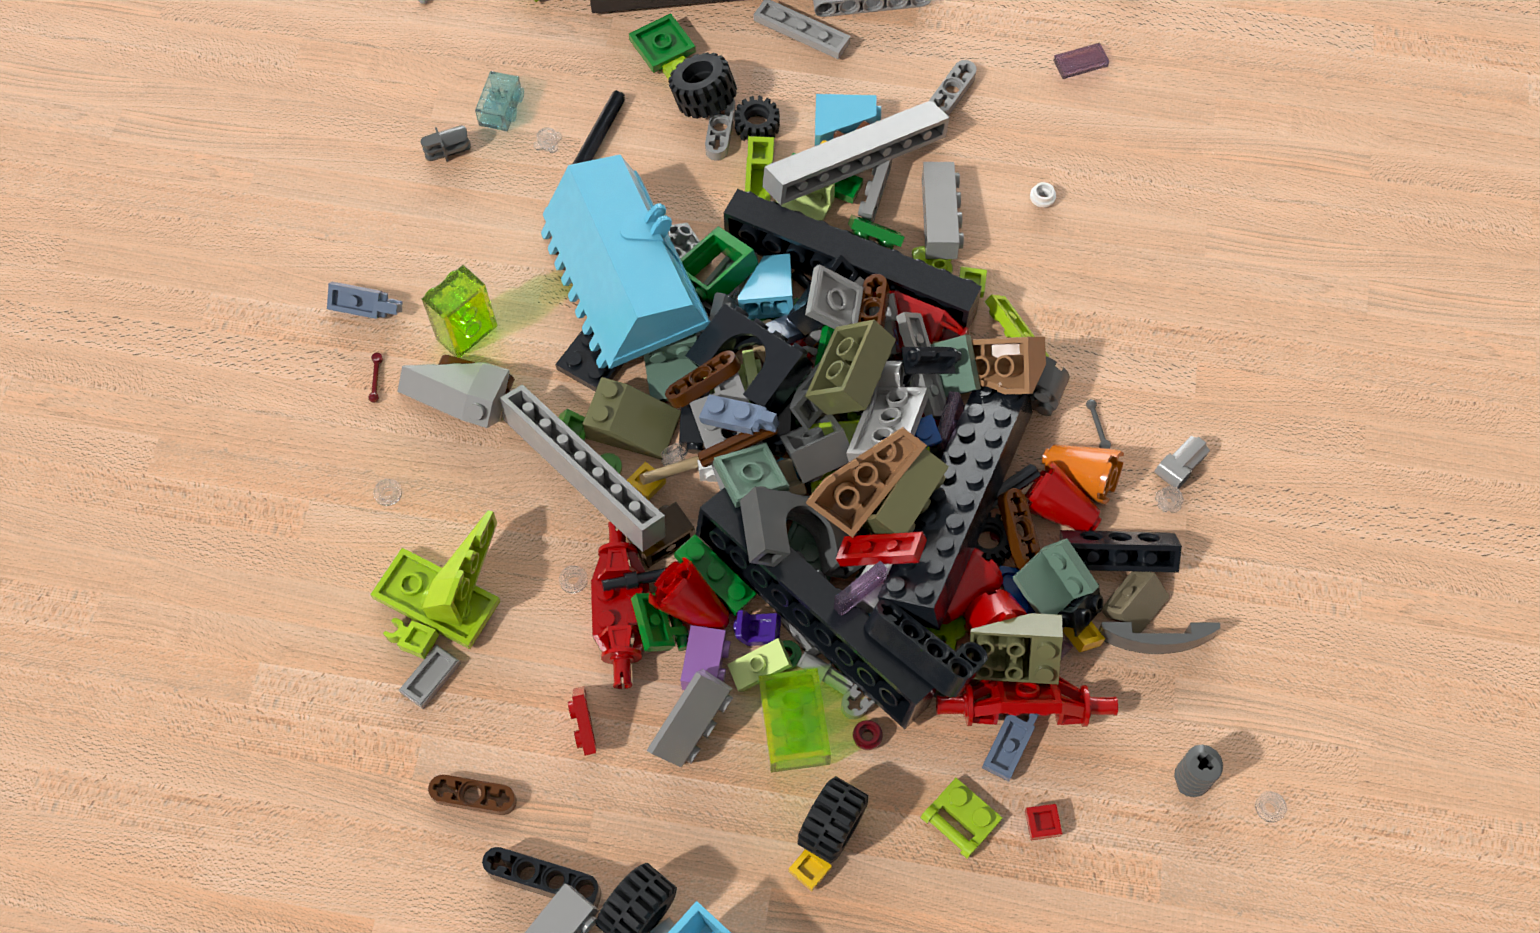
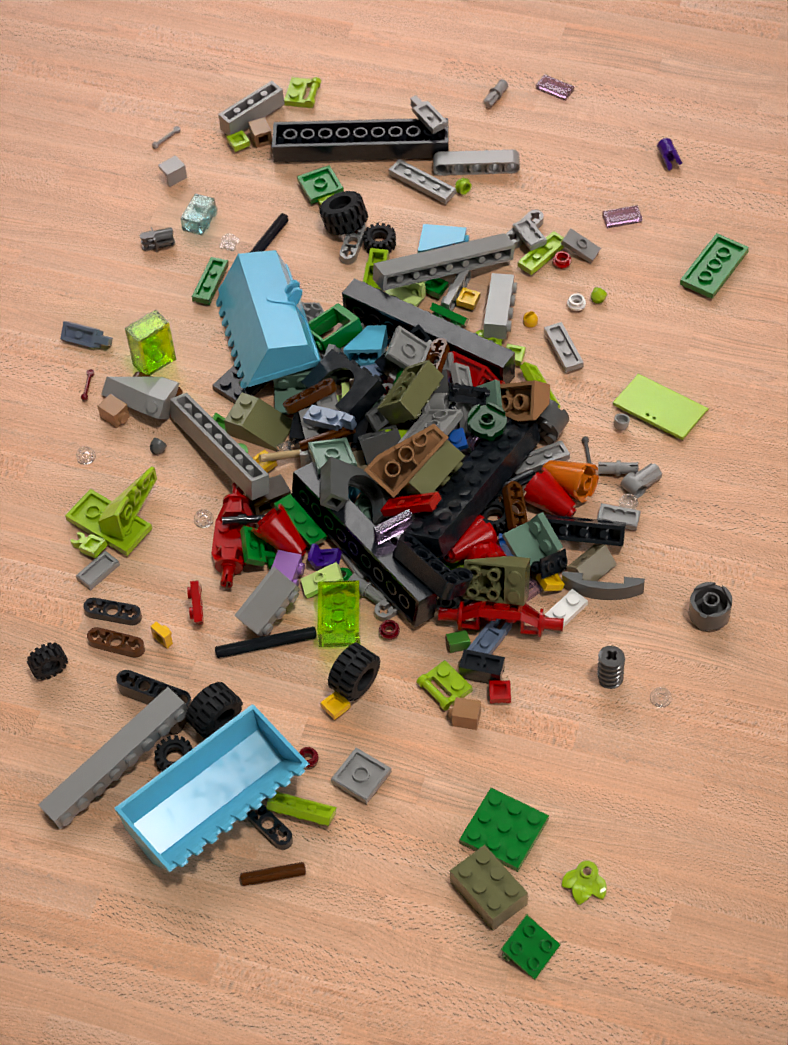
camera: 10 degrees right, 10 degrees down
none -> black tyre [27,642,68,680]
none -> black beam [83,597,142,626]
none -> medium nougat brick [97,394,130,428]
none -> dark grey hinge [150,438,167,454]
none -> yellow plate [150,621,173,649]
none -> light grey panel [159,156,187,187]
none -> green plate [192,257,229,305]
none -> black axle [215,626,317,658]
none -> bright green slope [446,630,471,653]
none -> medium nougat brick [448,697,481,730]
none -> lime plate [455,178,472,195]
none -> yellow plate [456,287,480,310]
none -> black hinge [459,649,505,684]
none -> dark green plate [467,403,507,441]
none -> light grey plate [513,217,547,251]
none -> light grey plate [513,440,570,476]
none -> lime plate [518,231,565,276]
none -> yellow hinge [523,311,538,328]
none -> light grey plate [544,322,584,372]
none -> white plate [545,589,588,628]
none -> red plate [553,251,571,268]
none -> light grey plate [560,228,601,264]
none -> lime hinge [591,287,607,304]
none -> light grey plate [597,503,641,531]
none -> light grey pin [598,460,639,476]
none -> lime container [613,373,709,440]
none -> light grey hinge [614,413,630,431]
none -> plate [680,233,749,299]
none -> dark grey brick [689,582,732,631]

